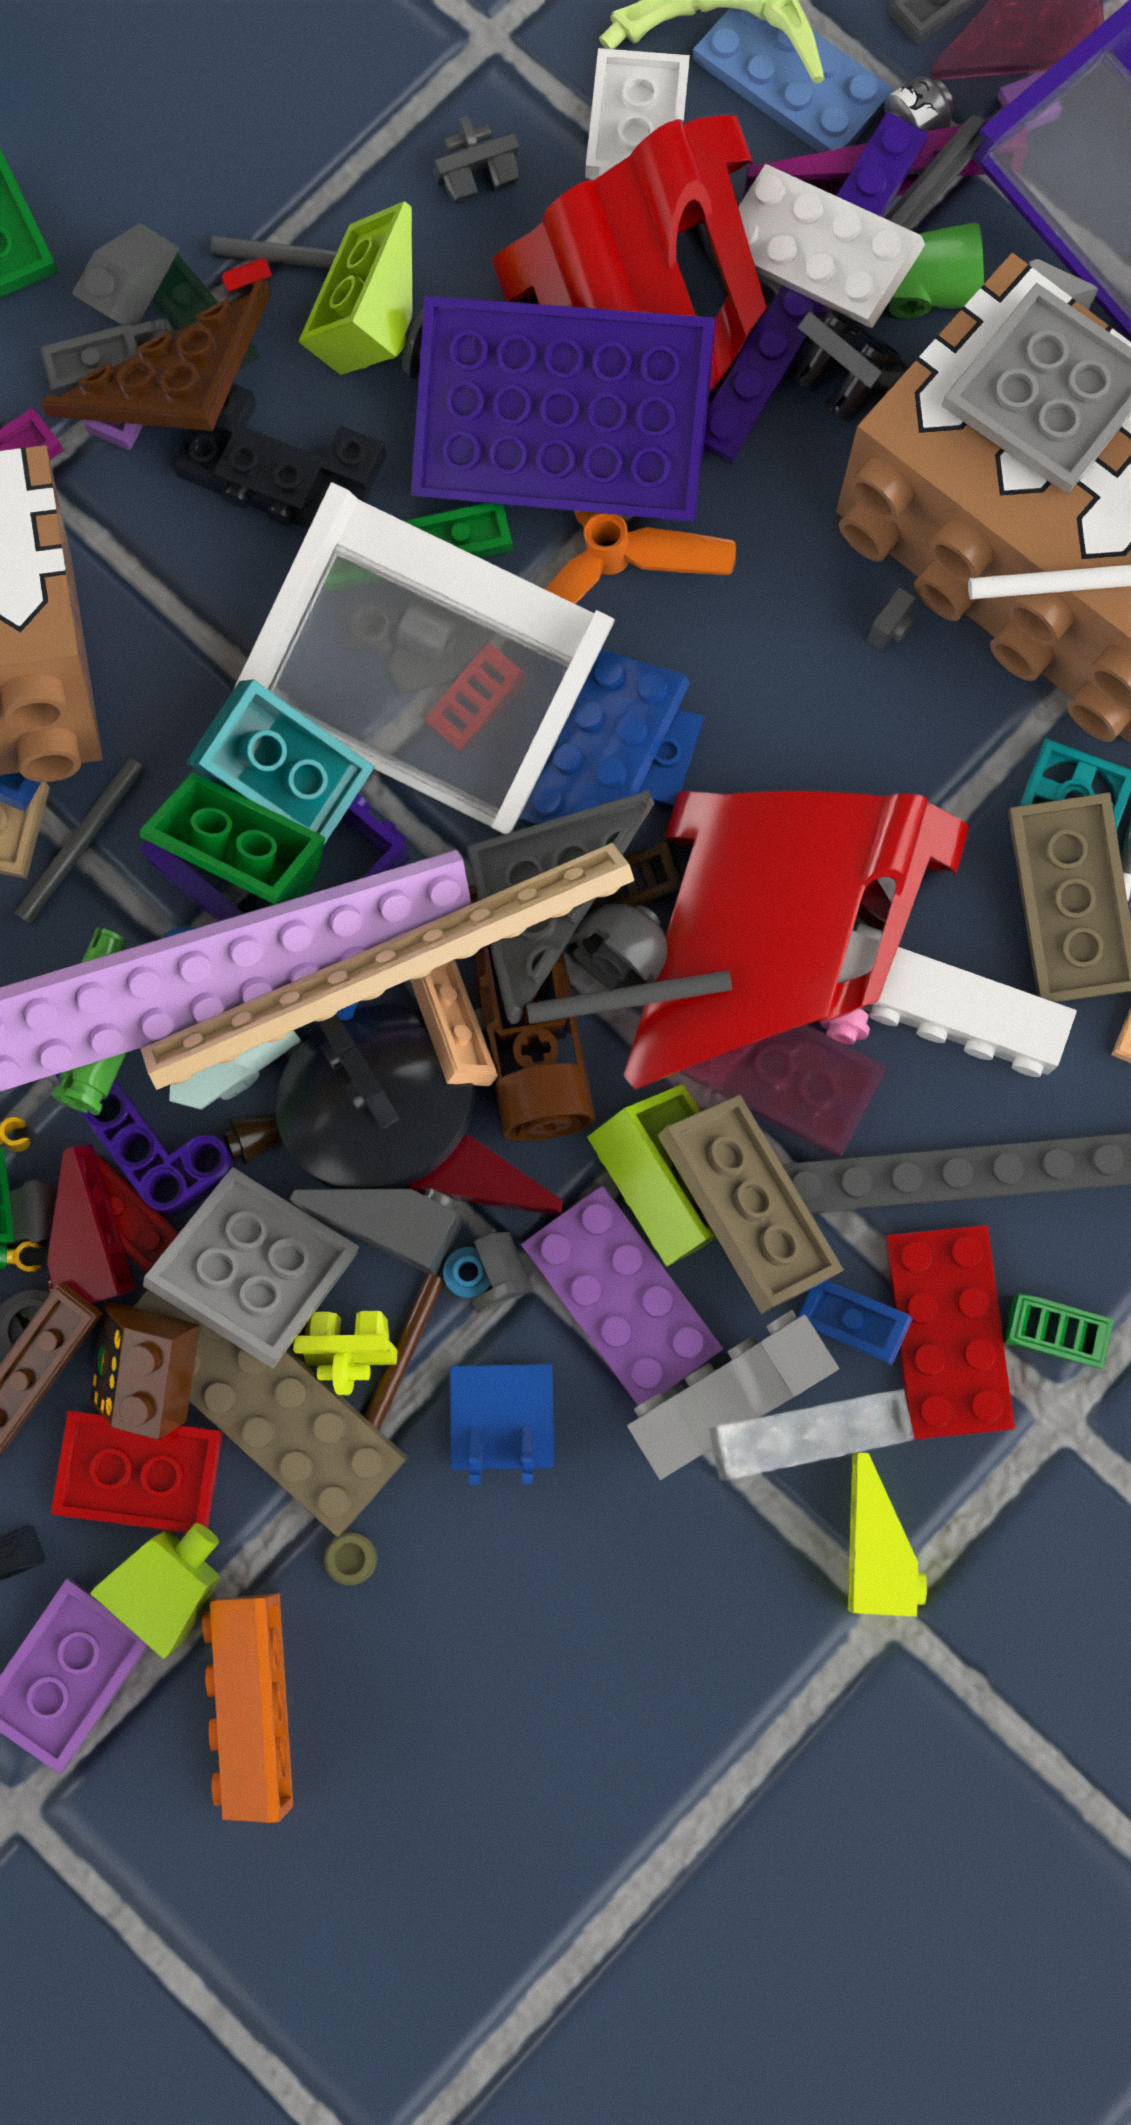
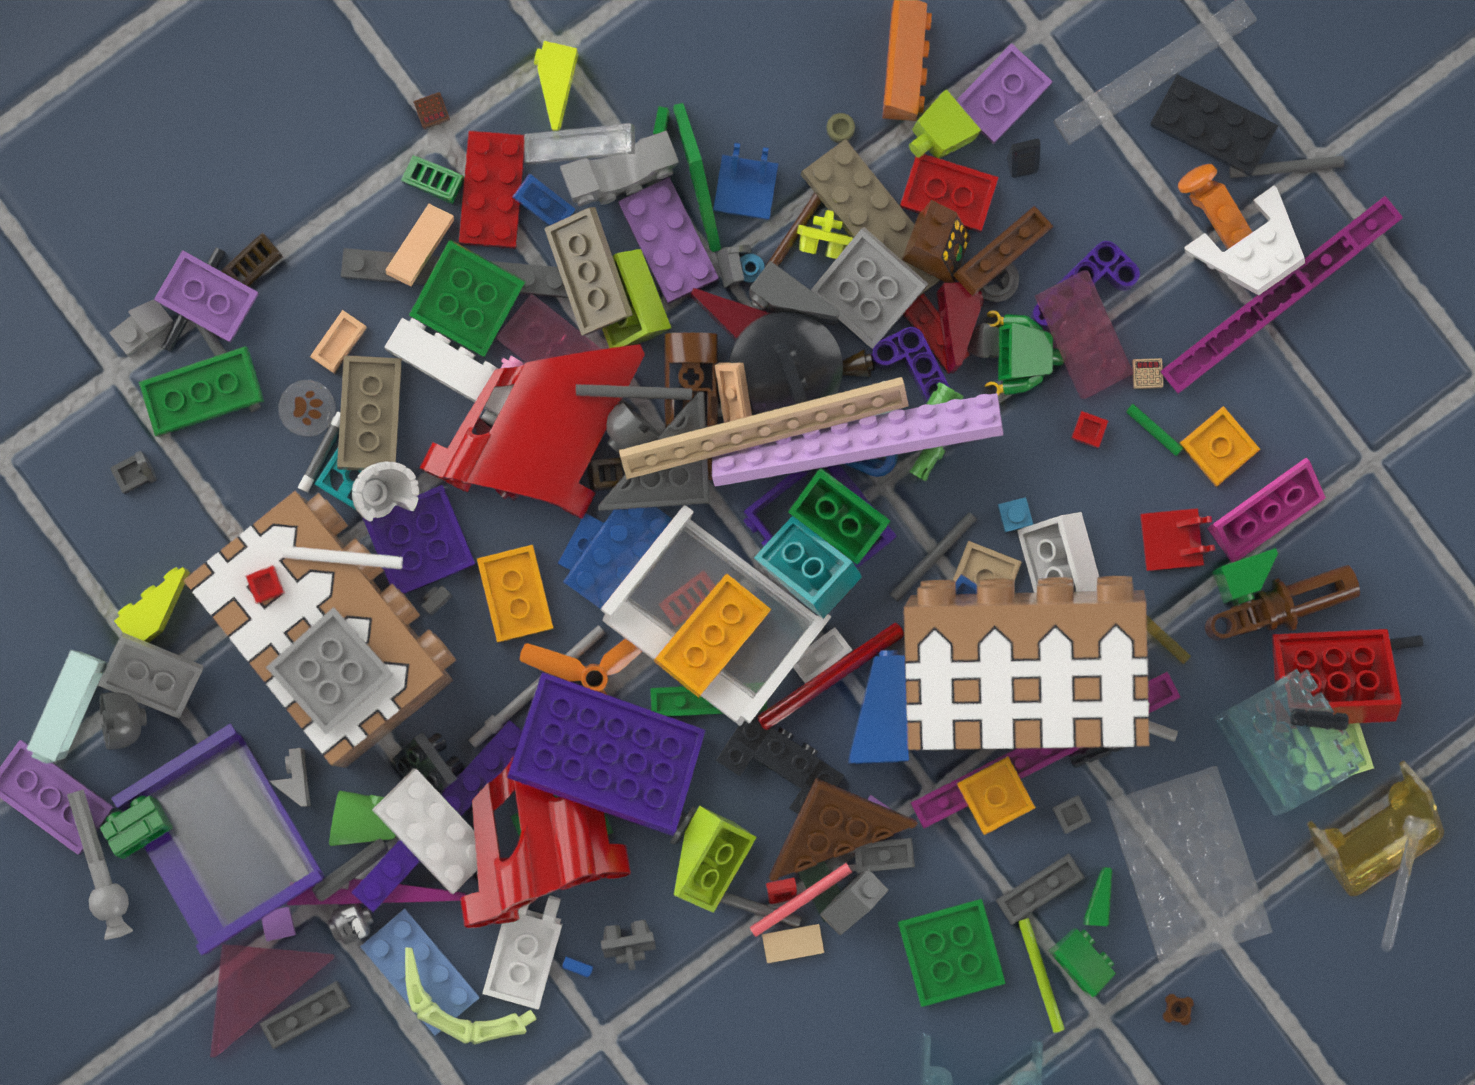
camera: 175 degrees left, 5 degrees up
none -> white hair [352,462,419,522]
none -> dark purple plate [363,485,476,595]
none -> light nougat tile [386,204,454,286]
none -> green plate [409,239,526,357]
none -> tile [413,92,450,129]
none -> light grey bar [469,625,606,748]
none -> light orange plate [477,545,554,643]
none -> blue tile [562,956,594,977]
none -> green tile [653,106,670,135]
none -> light orange plate [654,573,771,698]
none -> green tile [673,103,721,252]
none -> coral bar [750,863,853,937]
none -> red axle [758,623,904,730]
none -> tan tile [762,924,824,963]
none -> white plate [793,627,852,683]
none -> blue slope [848,650,909,764]

